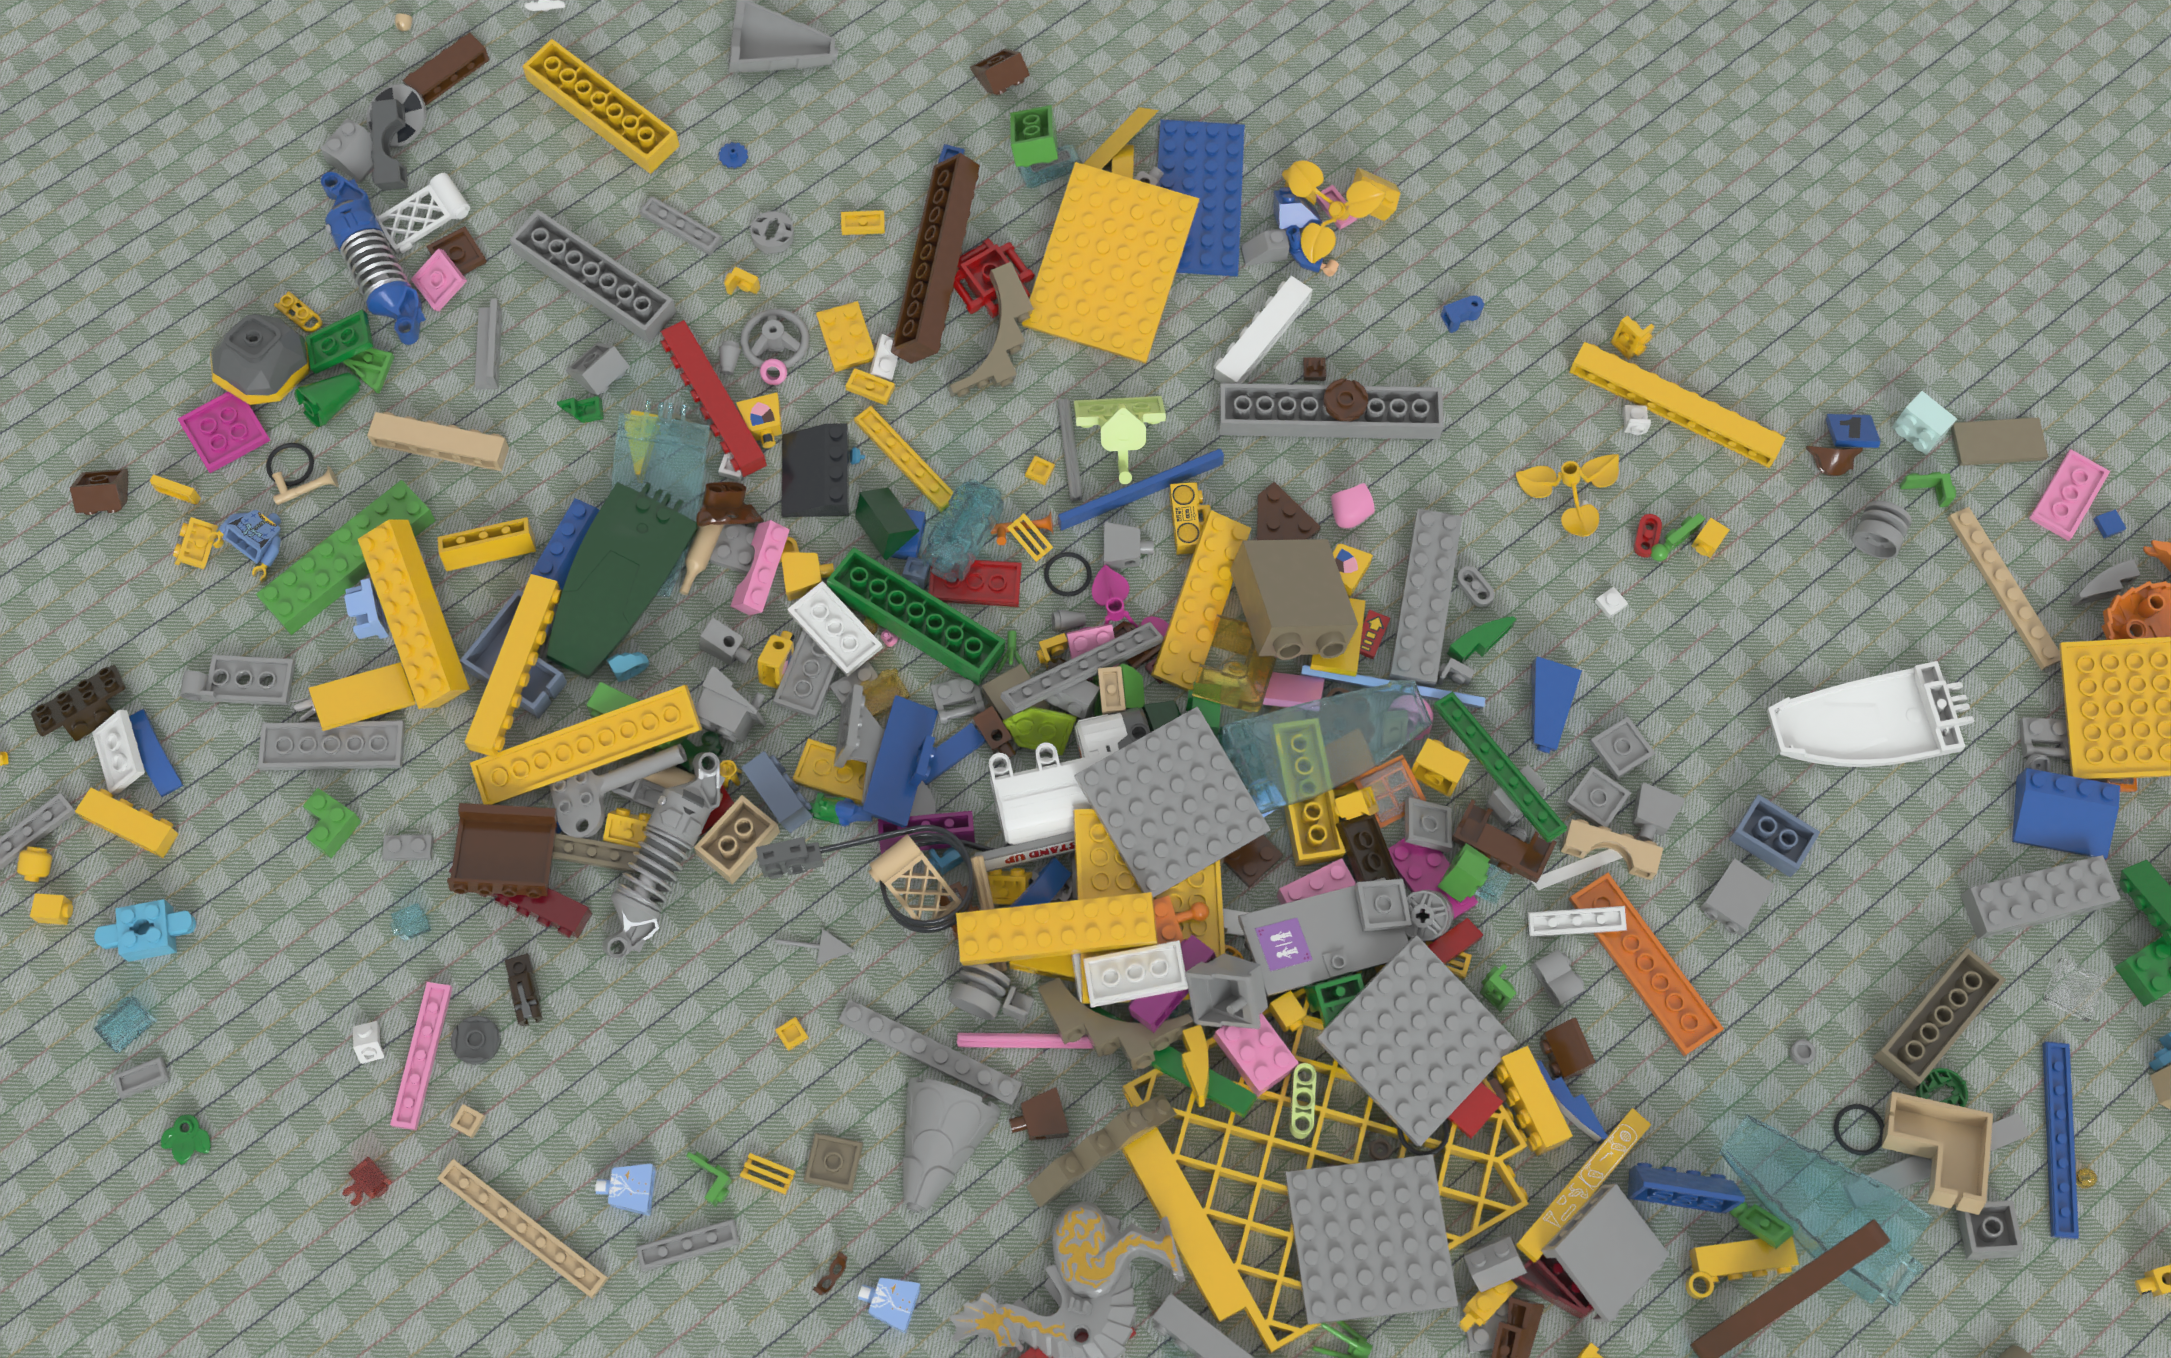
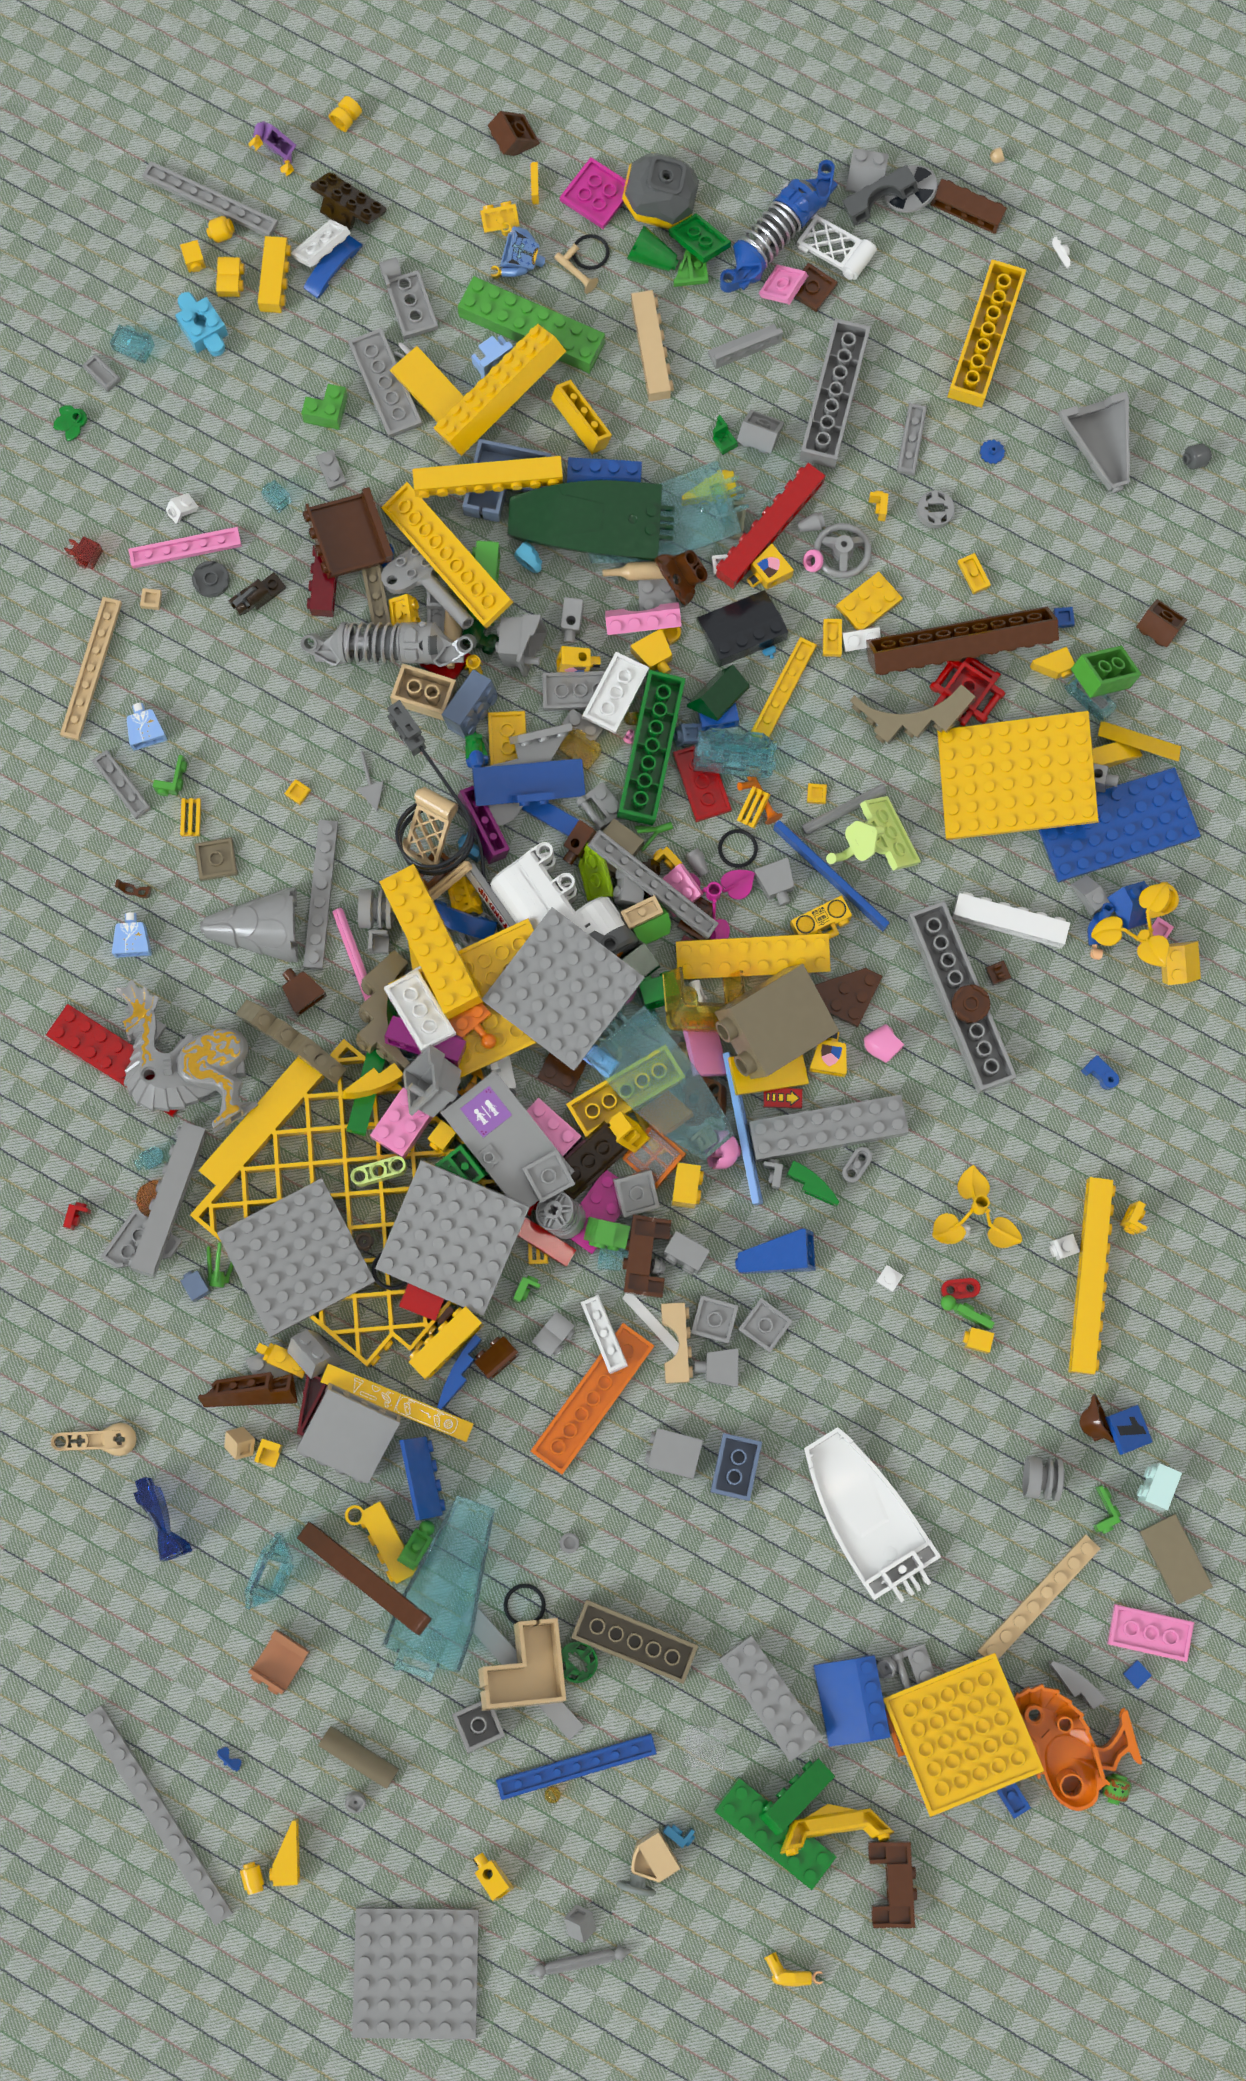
camera: 70 degrees right, 10 degrees up
yellow piece [274,291,323,333] -> none
green tile [1434,691,1567,843] -> none
none -> yellow brick [216,257,245,297]
none -> yellow slope [1030,647,1075,679]

